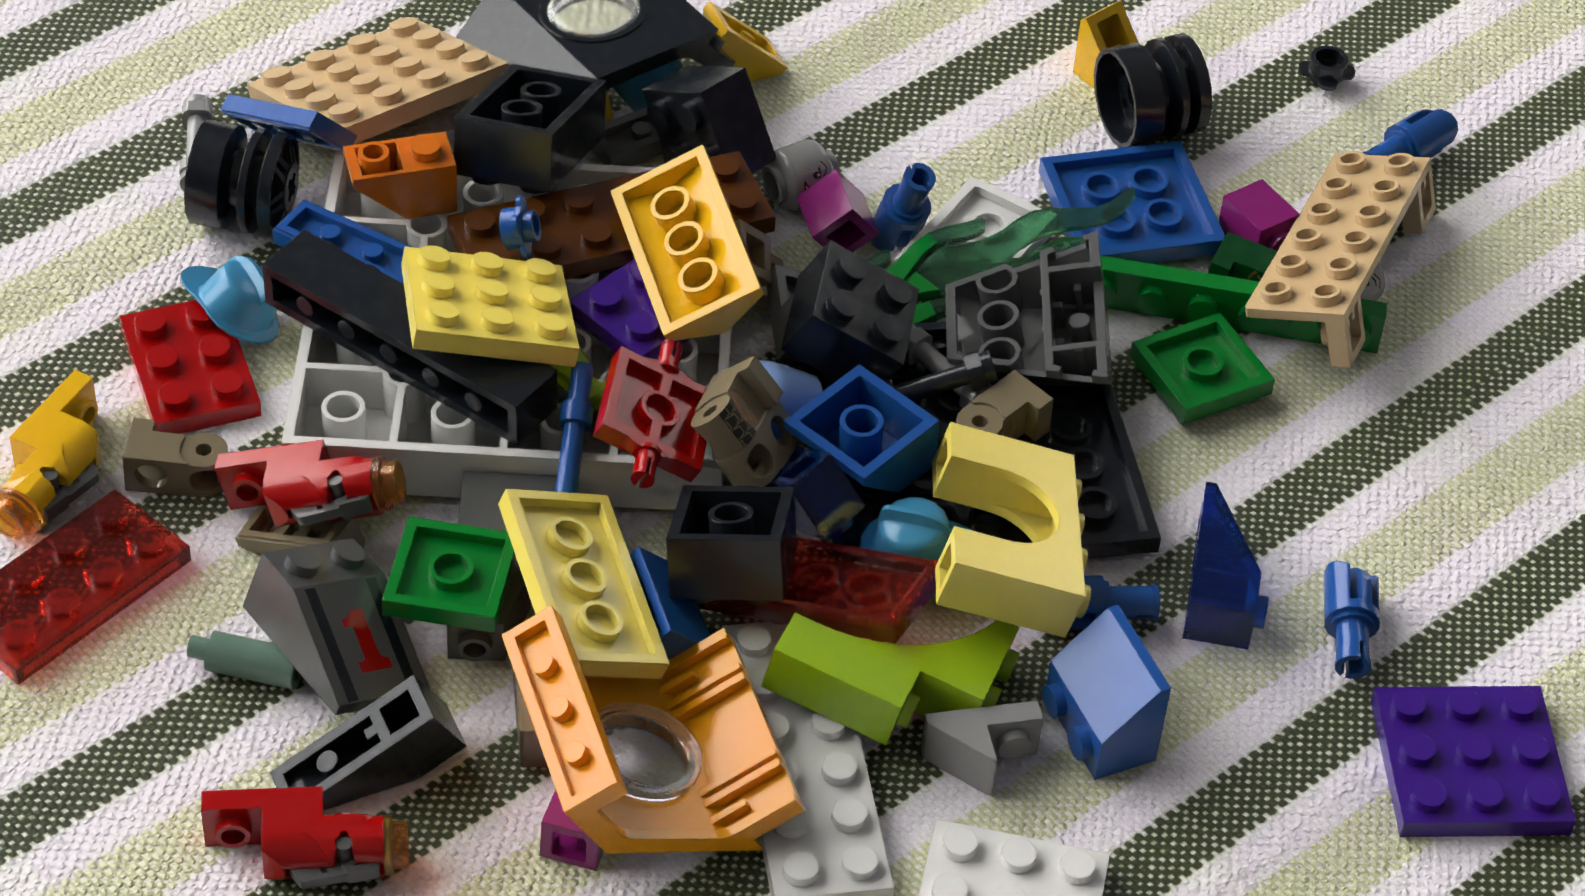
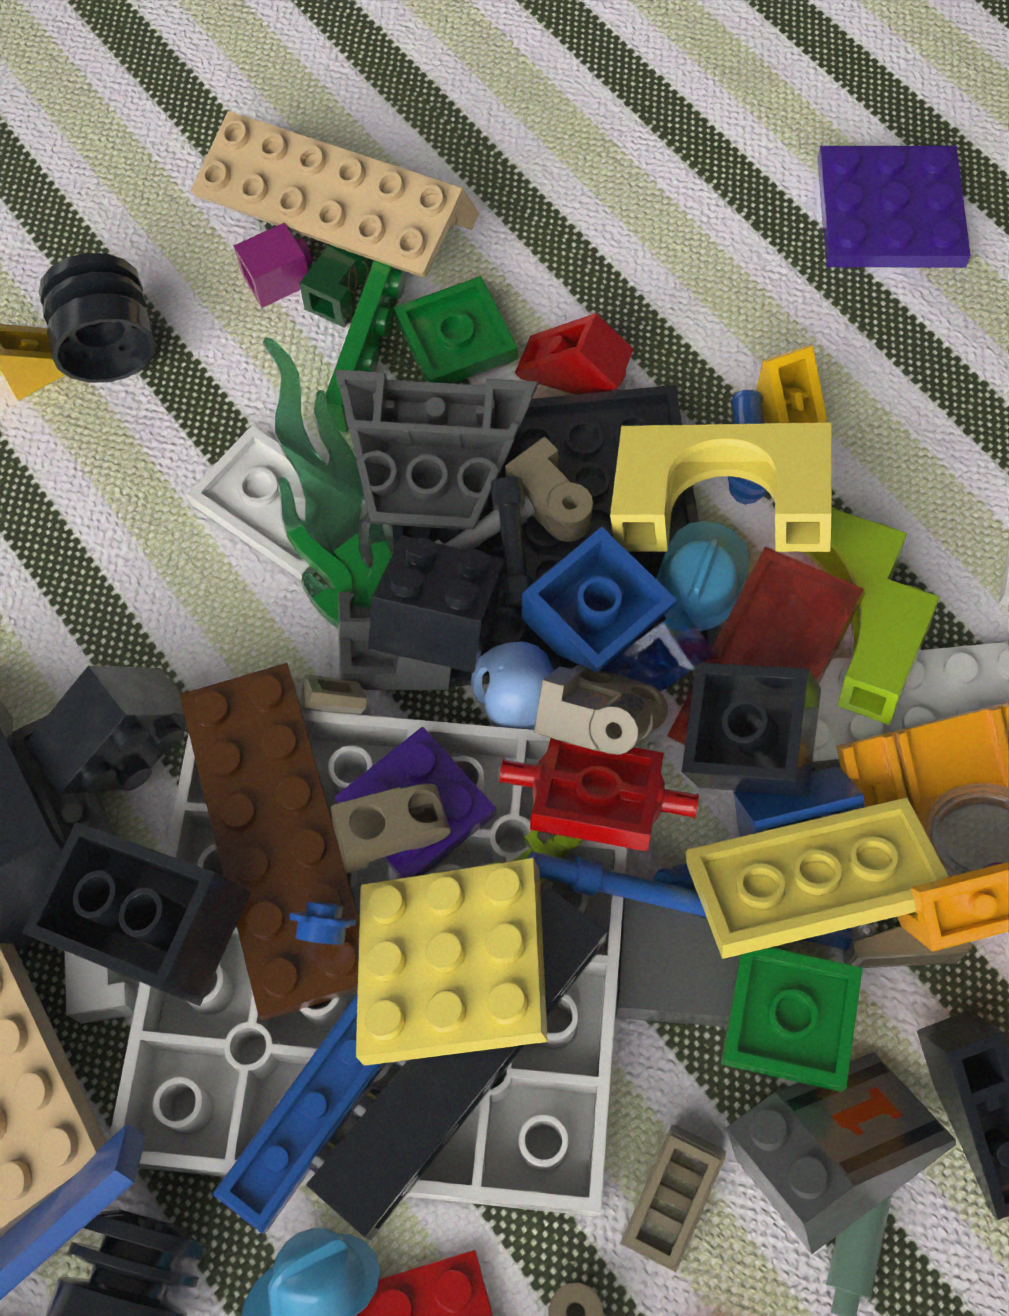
camera: 80 degrees left, 20 degrees up
red plate [214,439,406,527] -> none
orange slope [343,131,458,219] -> none
yellow slope [610,145,764,341] -> none
light grey head [762,139,840,211] -> none
magenta brick [796,169,880,252] -> none
blue arm [870,163,936,252] -> none
light grey slope [921,700,1043,795] -> none
blue plate [1039,141,1225,264] -> none
slope [1042,605,1171,780] -> none
clear blue slope [1182,482,1269,650] -> none
black plate [1298,45,1356,91] -> none
blue arm [1324,560,1380,679] -> none
blue arm [1362,109,1458,158] -> none
none -> dark tan leg [331,784,451,874]
none -> red slope [515,313,633,394]
none -> yellow slope [756,345,828,424]

